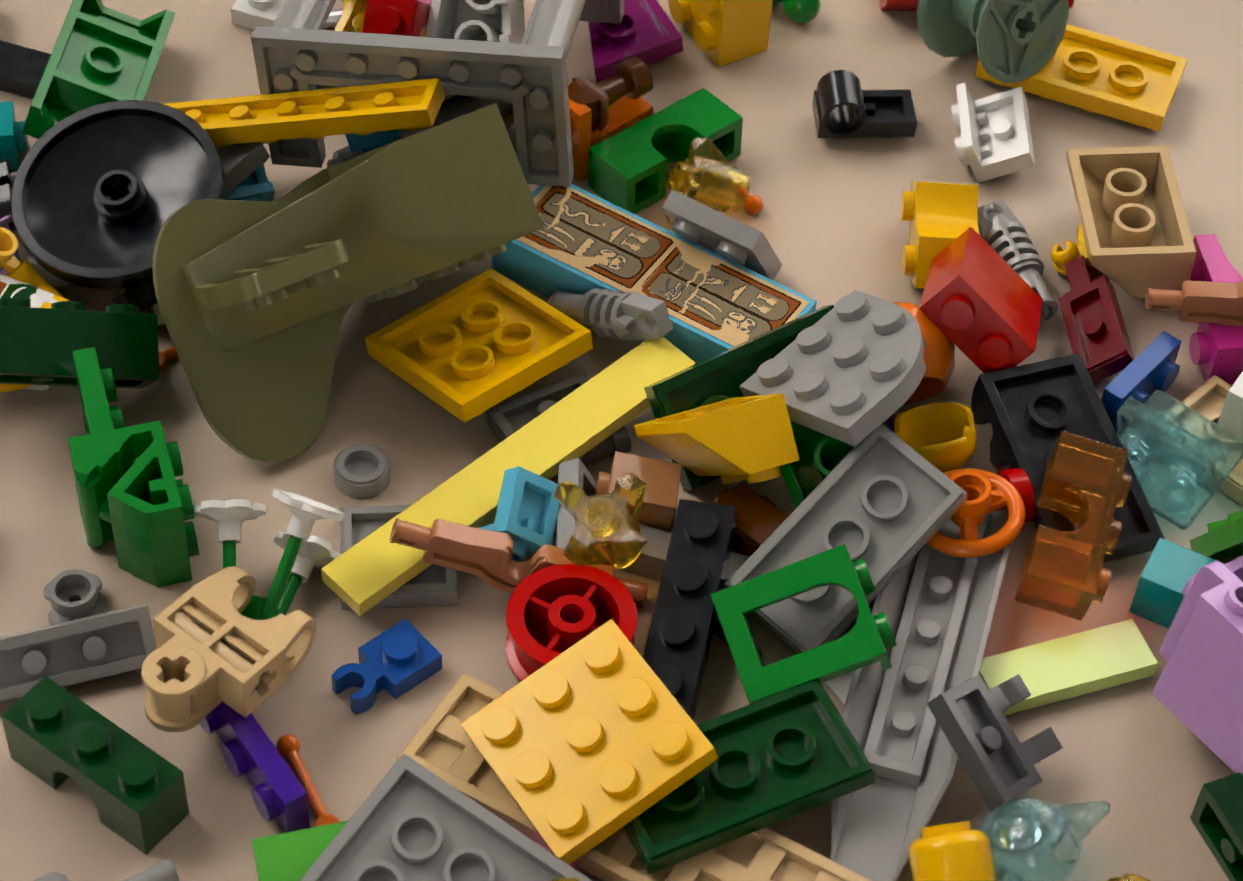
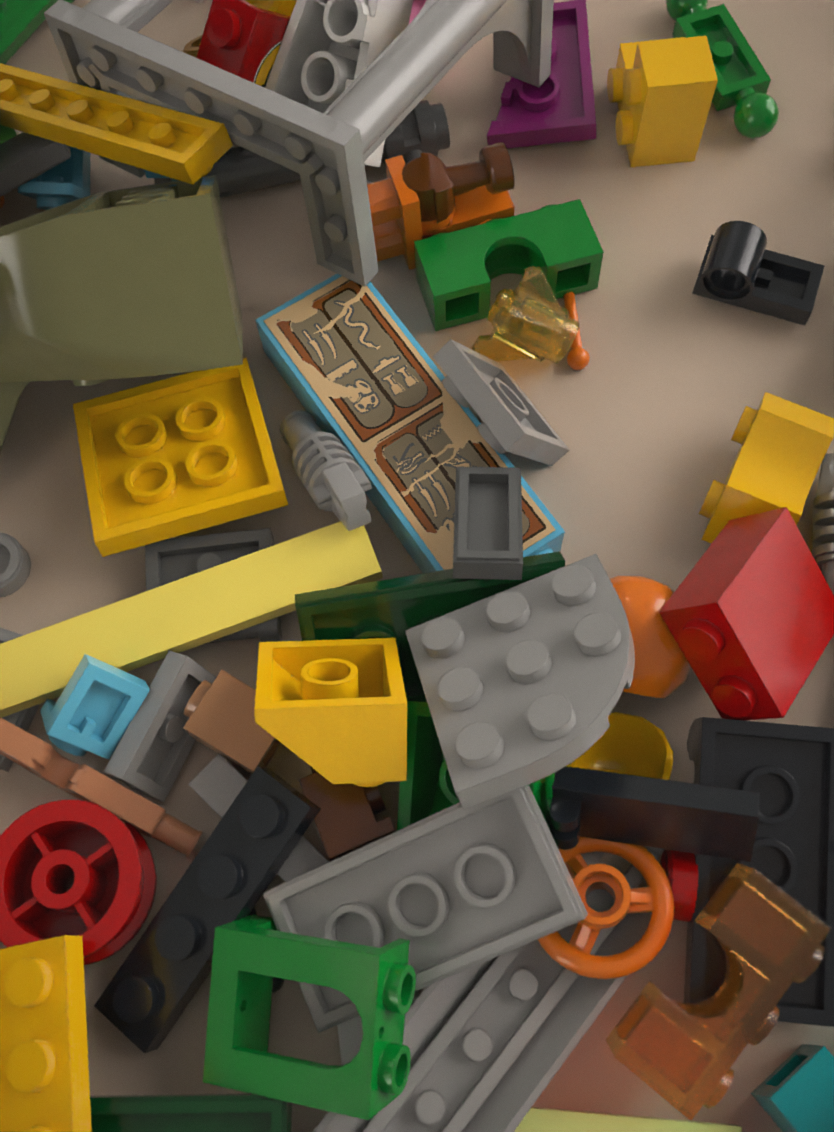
camera: 30 degrees right, 20 degrees up
clear yellow rock [554,473,648,569] -> none
none -> dark grey tile [453,467,523,580]
none -> black hinge [550,766,760,862]

